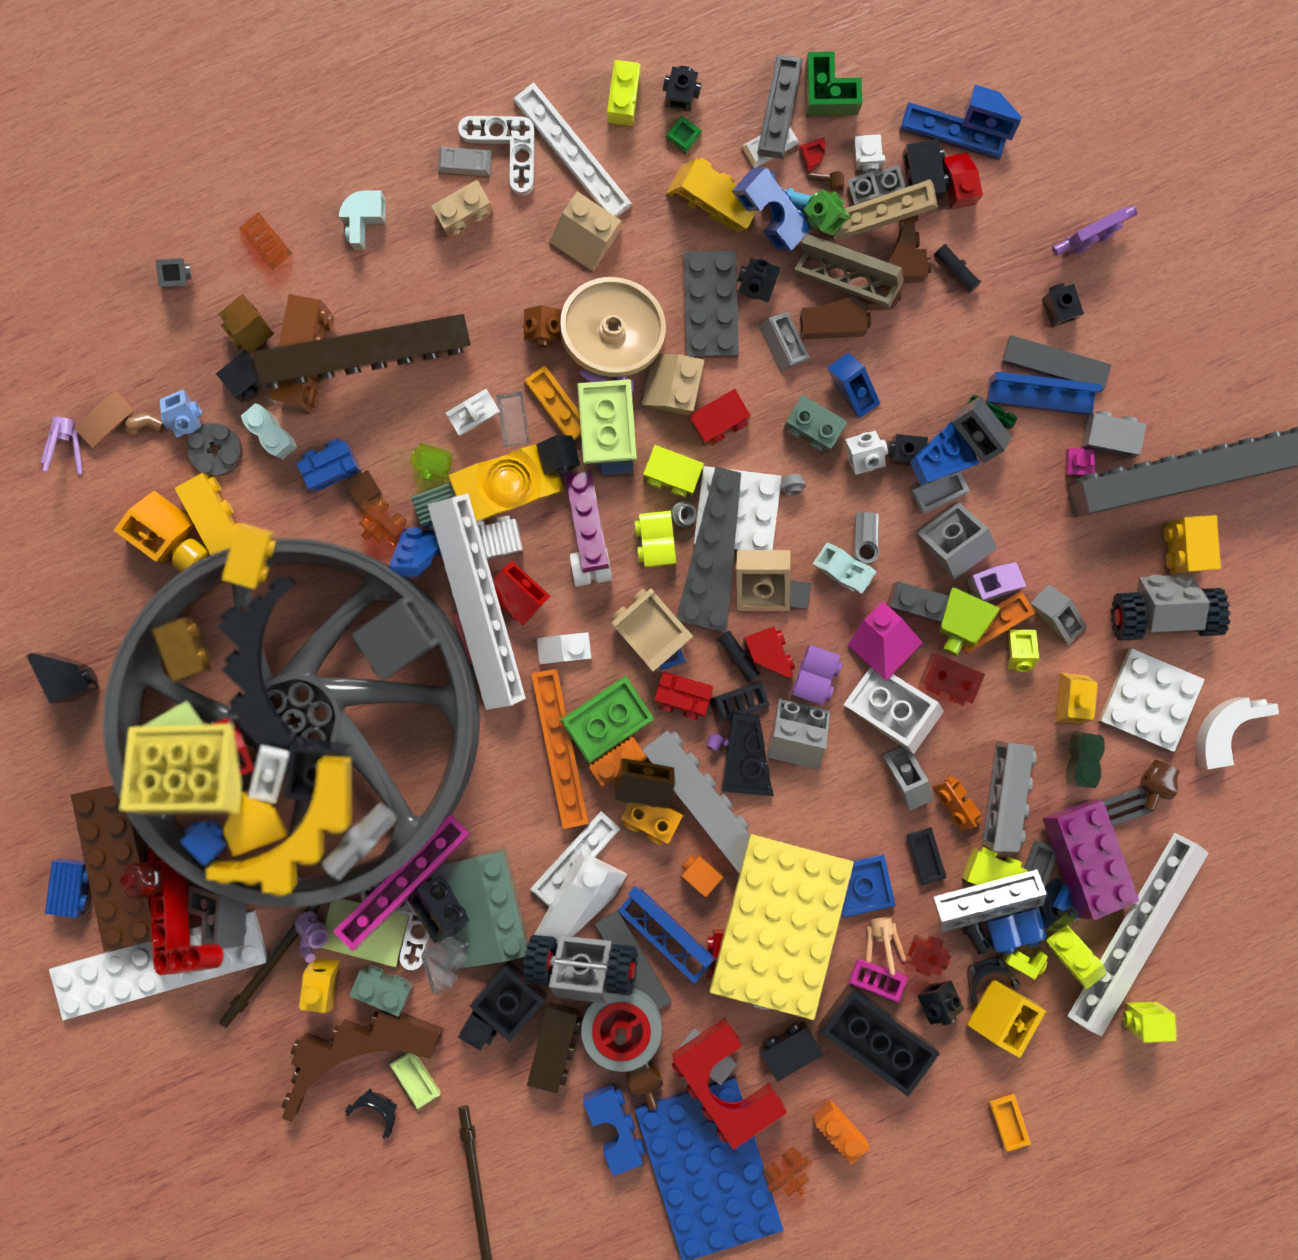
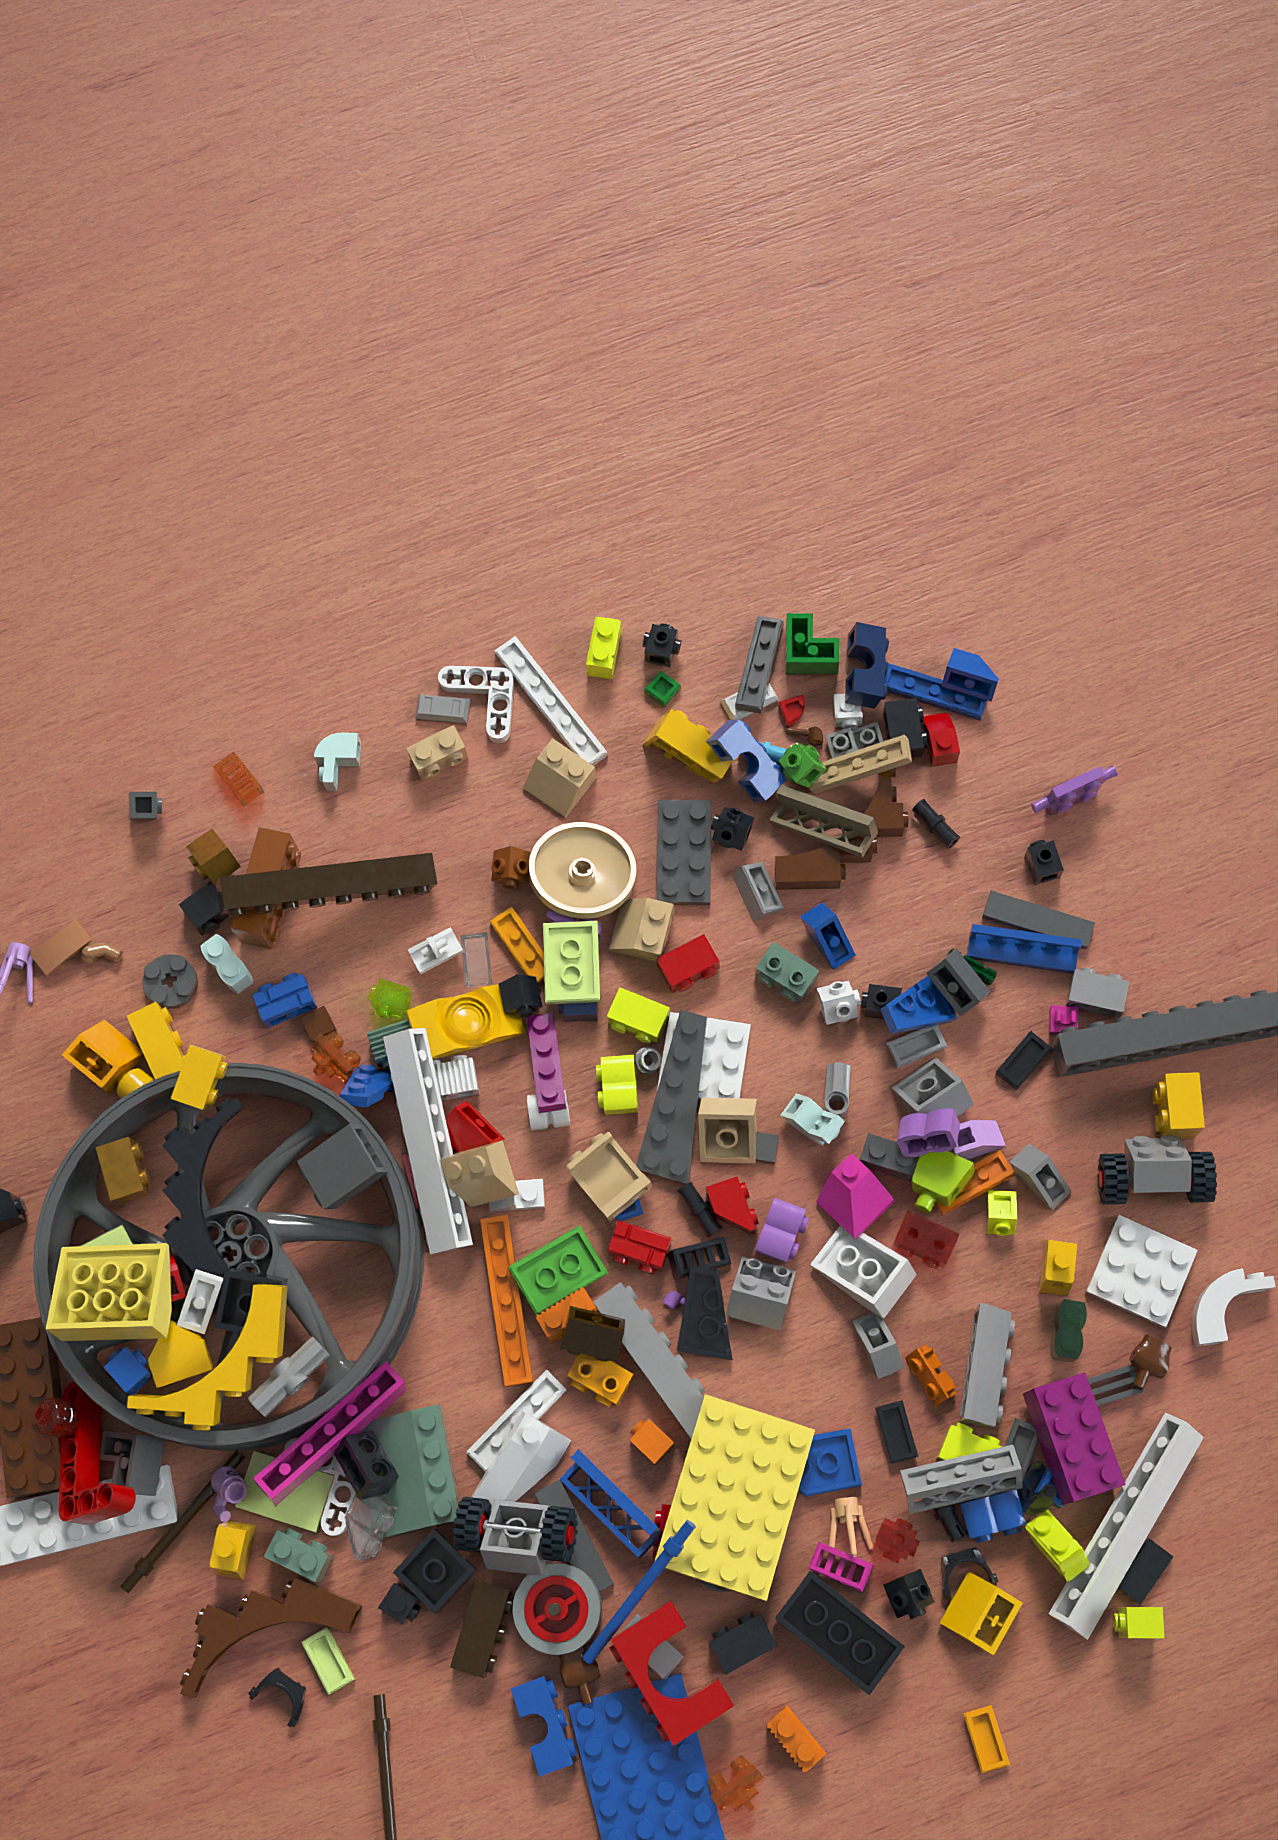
camera: 10 degrees right, 15 degrees down
light blue brick [160,389,203,437] -> none
light grey plate [780,474,806,496] -> none
neon yellow bracket [1002,949,1048,979] -> none
none -> tan slope [440,1140,519,1207]
none -> blue bar [582,1520,696,1664]
none -> dark blue arch [845,622,889,709]
none -> medium lavender brick [897,1108,960,1157]
none -> black tile [996,1031,1052,1090]
none -> black tile [1118,1538,1174,1605]

